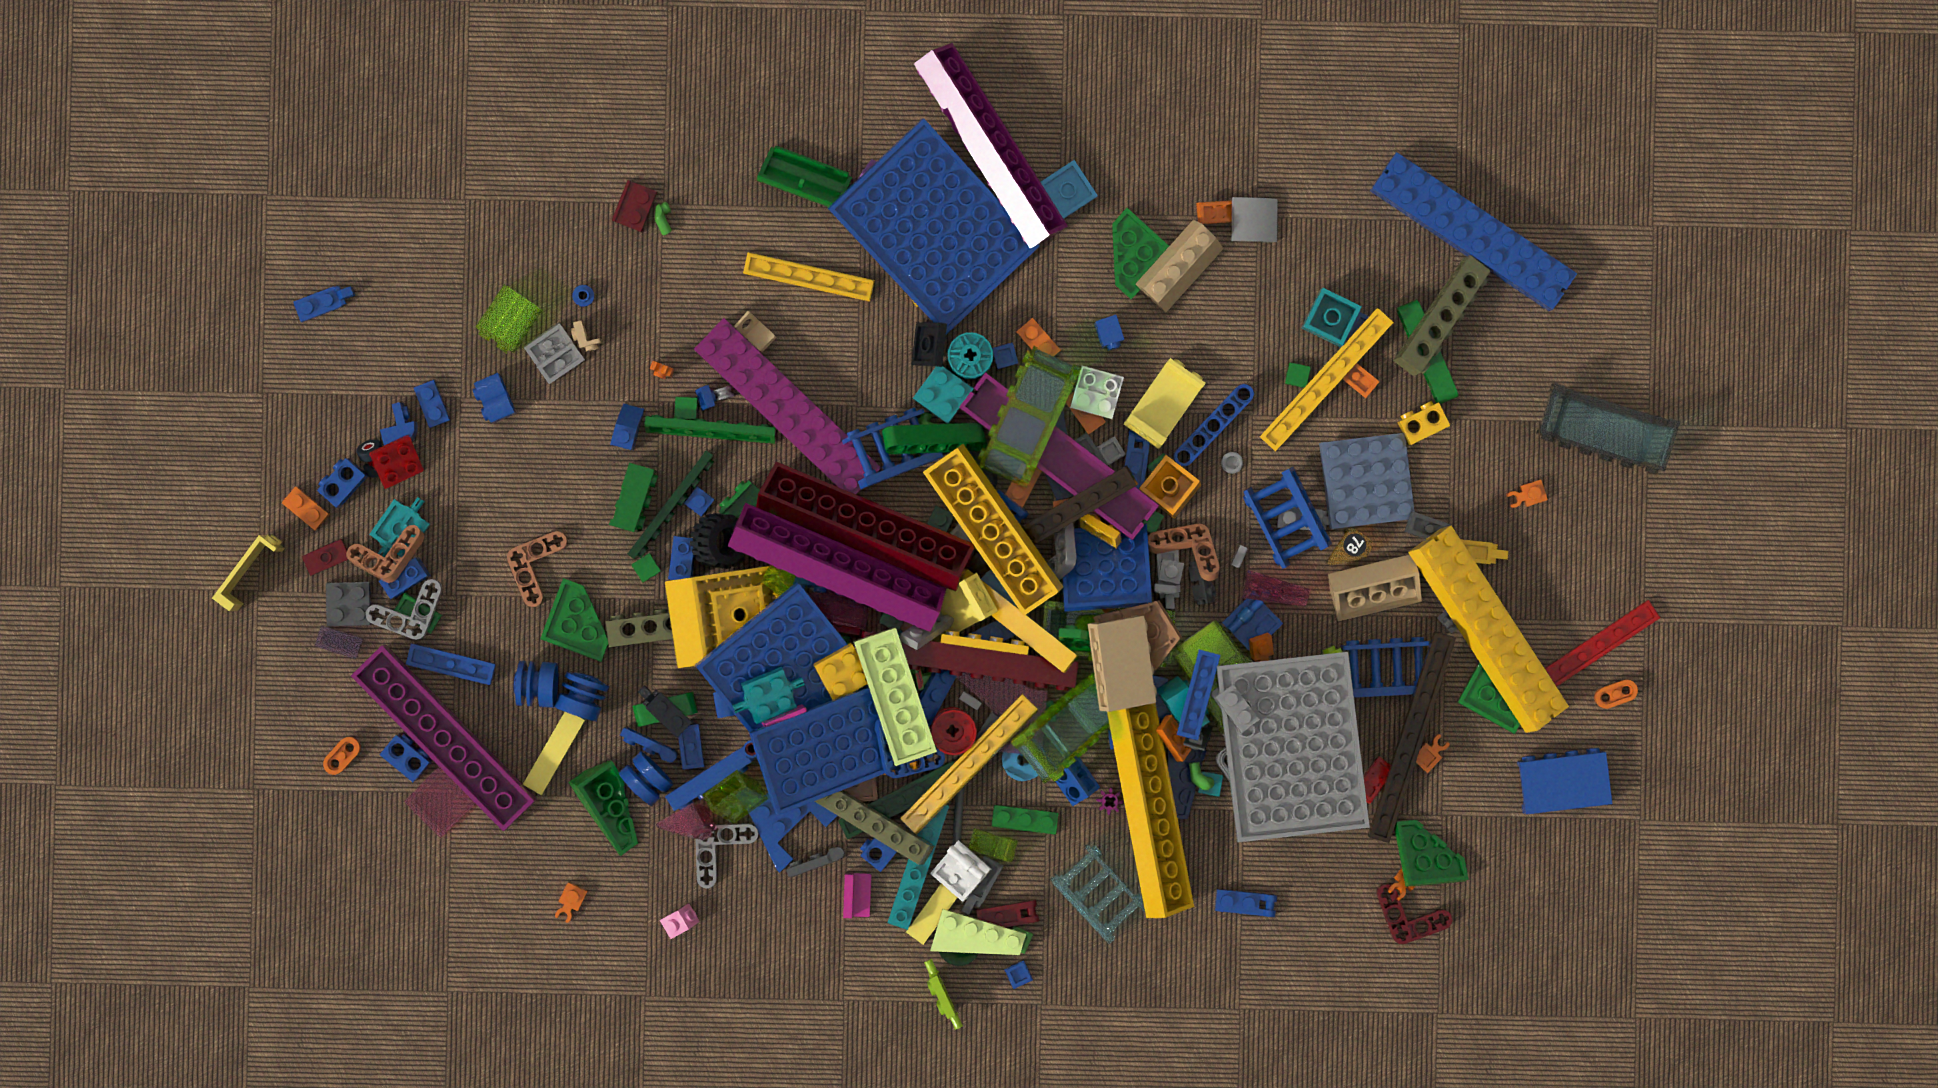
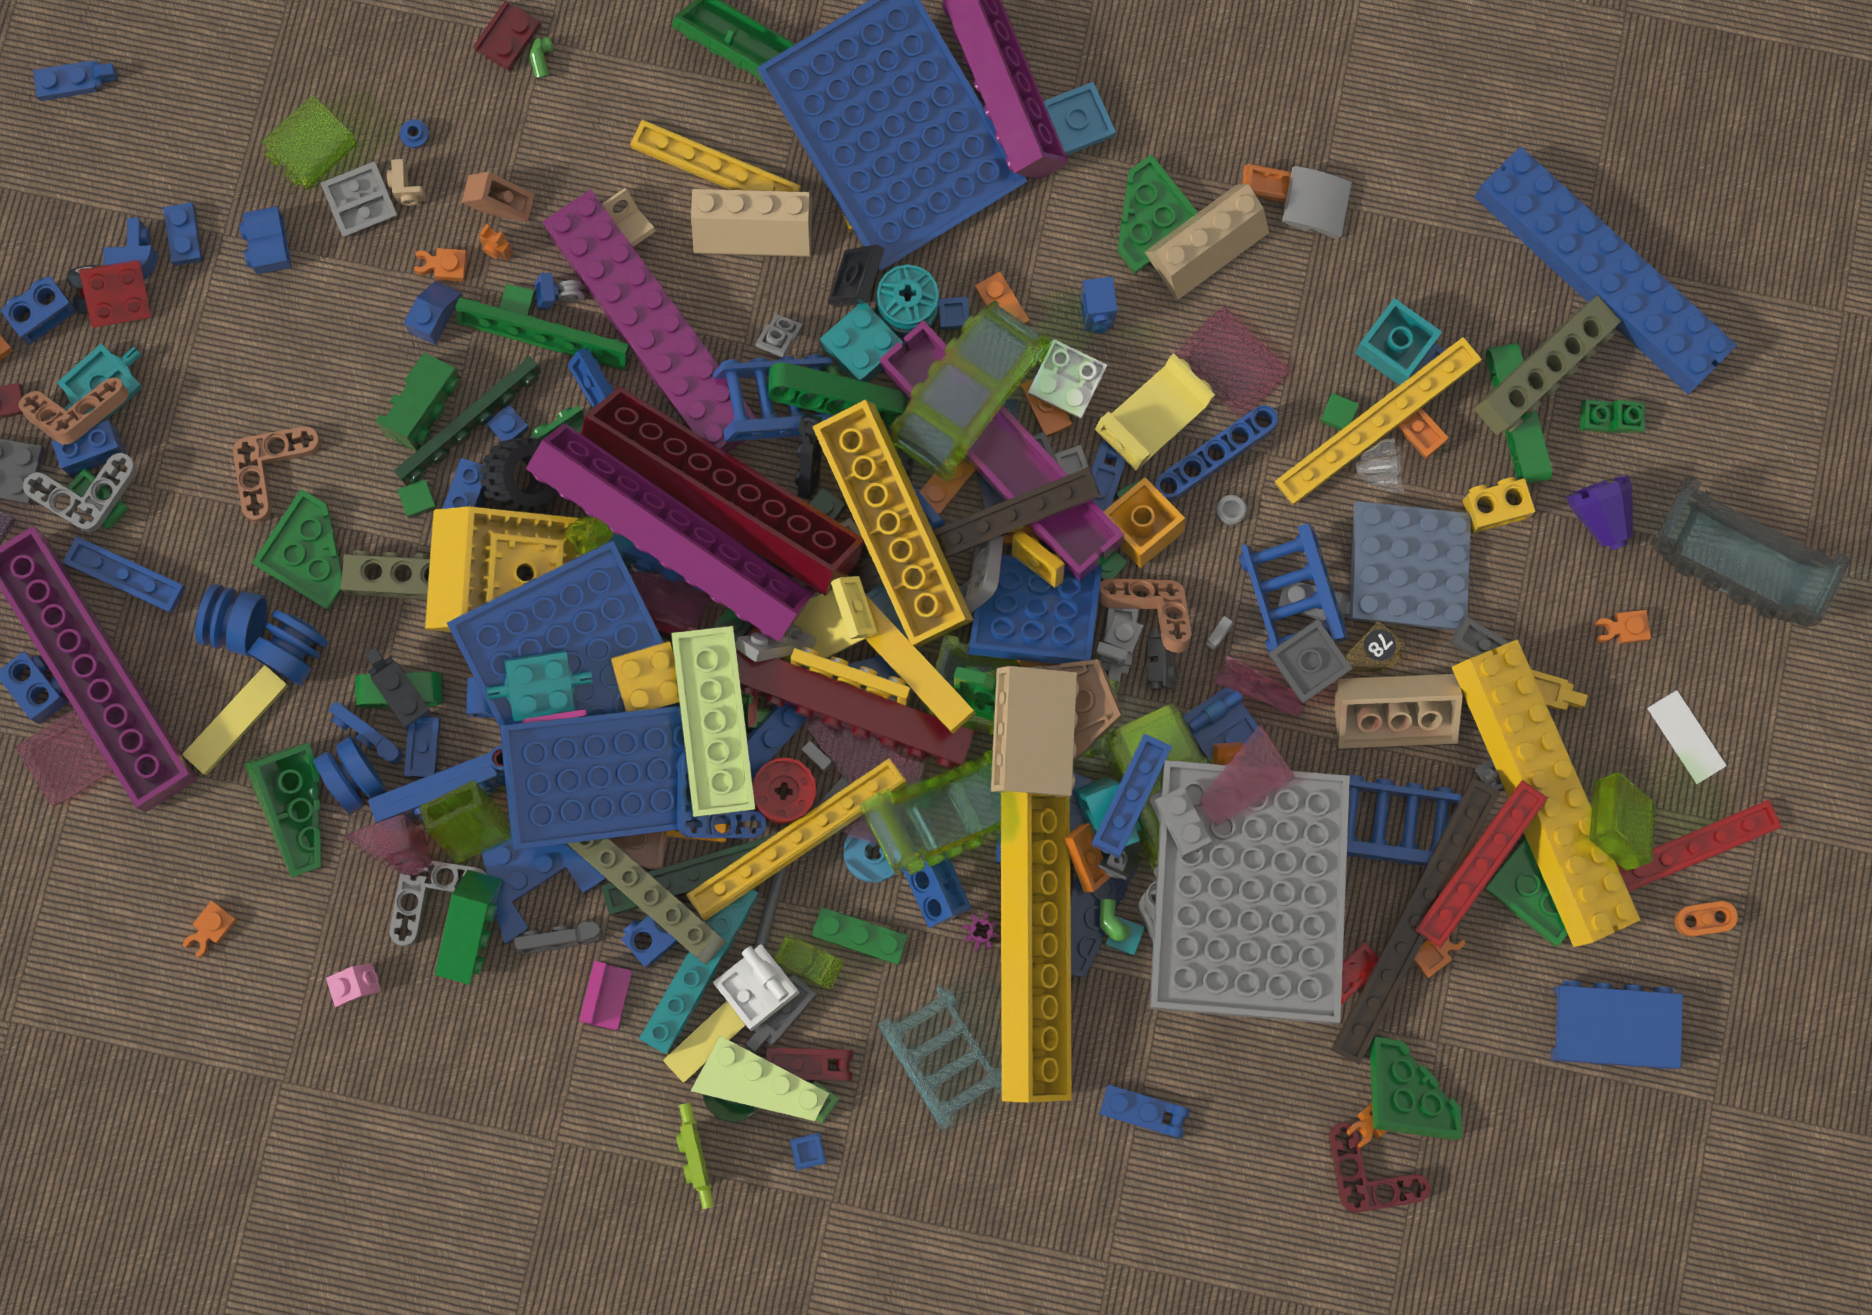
camera: 10 degrees right, 10 degrees down
none -> orange plate [414,248,468,282]
none -> green wedge [434,870,503,985]
none -> nougat slope [462,172,535,222]
none -> blue plate [568,347,613,408]
none -> tan slope [691,189,813,257]
none -> light grey slope [755,314,803,357]
none -> black hinge [795,413,822,499]
none -> clear pink piece [1174,306,1290,419]
none -> clear pink wing [1199,725,1295,827]
none -> dark grey plate [1267,619,1353,703]
none -> clear brick [1356,438,1404,493]
none -> red tile [1415,780,1548,949]
none -> dark purple cone [1566,475,1633,550]
none -> green slope [1580,399,1645,433]
none -> clear neon green brick [1589,772,1656,871]
none -> white sticker [1647,690,1726,784]

